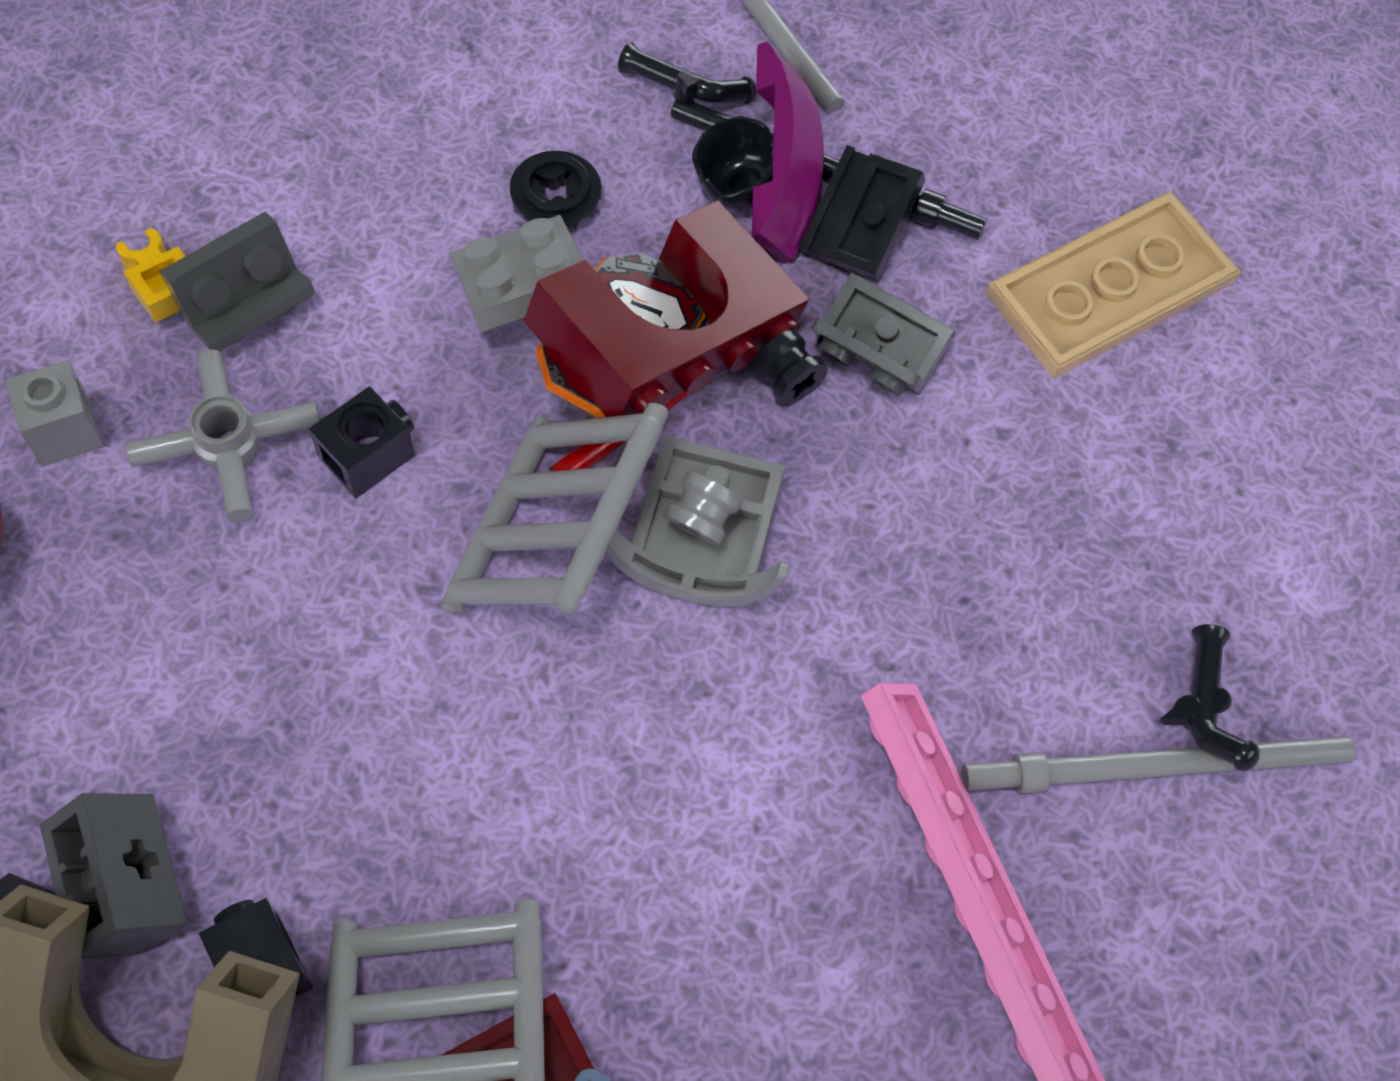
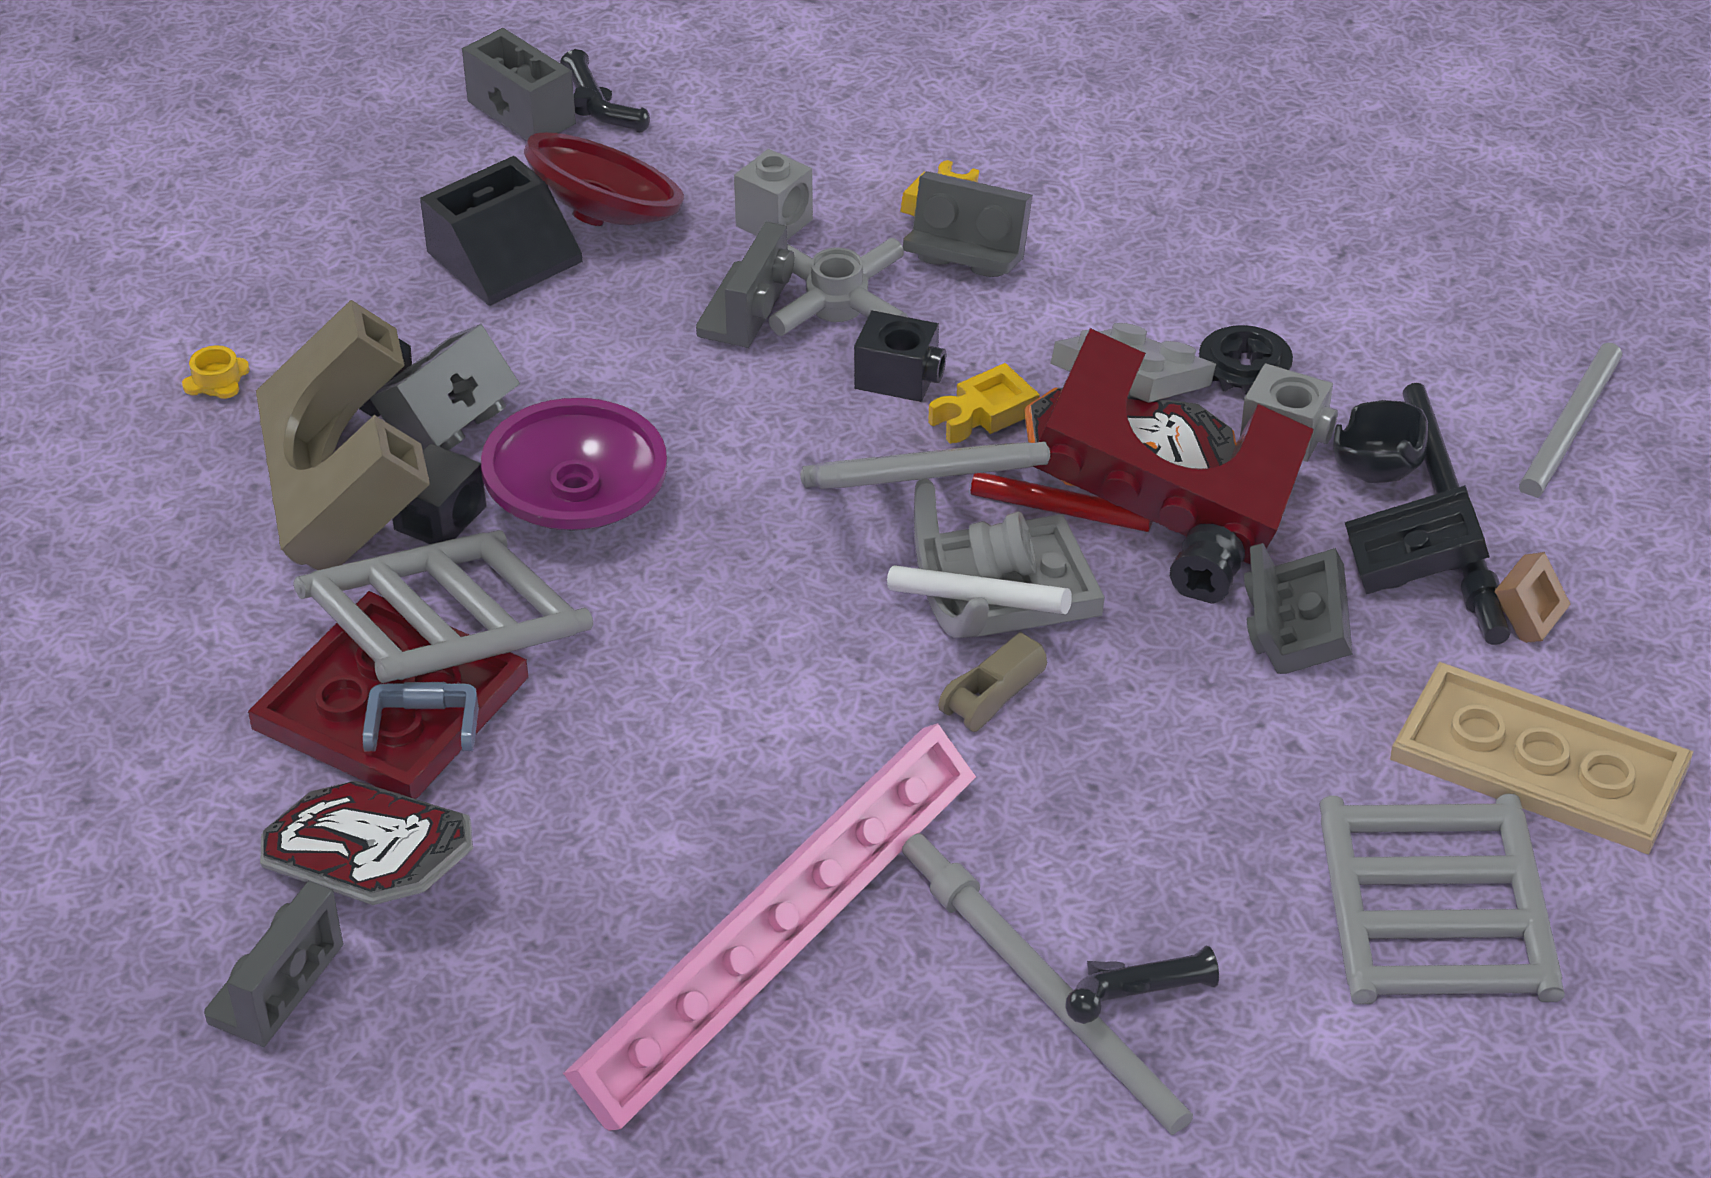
camera: 65 degrees right, 20 degrees down
black piece [618,42,757,104] -> none
magenta slope [752,41,824,264] -> none
none -> magenta dish [481,398,667,531]
none -> dark grey bracket [696,222,795,348]
none -> white bar [887,565,1072,614]
none -> yellow plate [928,363,1040,444]
none -> dark tan bar [938,632,1047,732]
none -> light grey brick [1240,363,1338,462]
none -> light grey bar [1319,794,1565,1004]
none -> medium nougat plate [1495,552,1571,643]

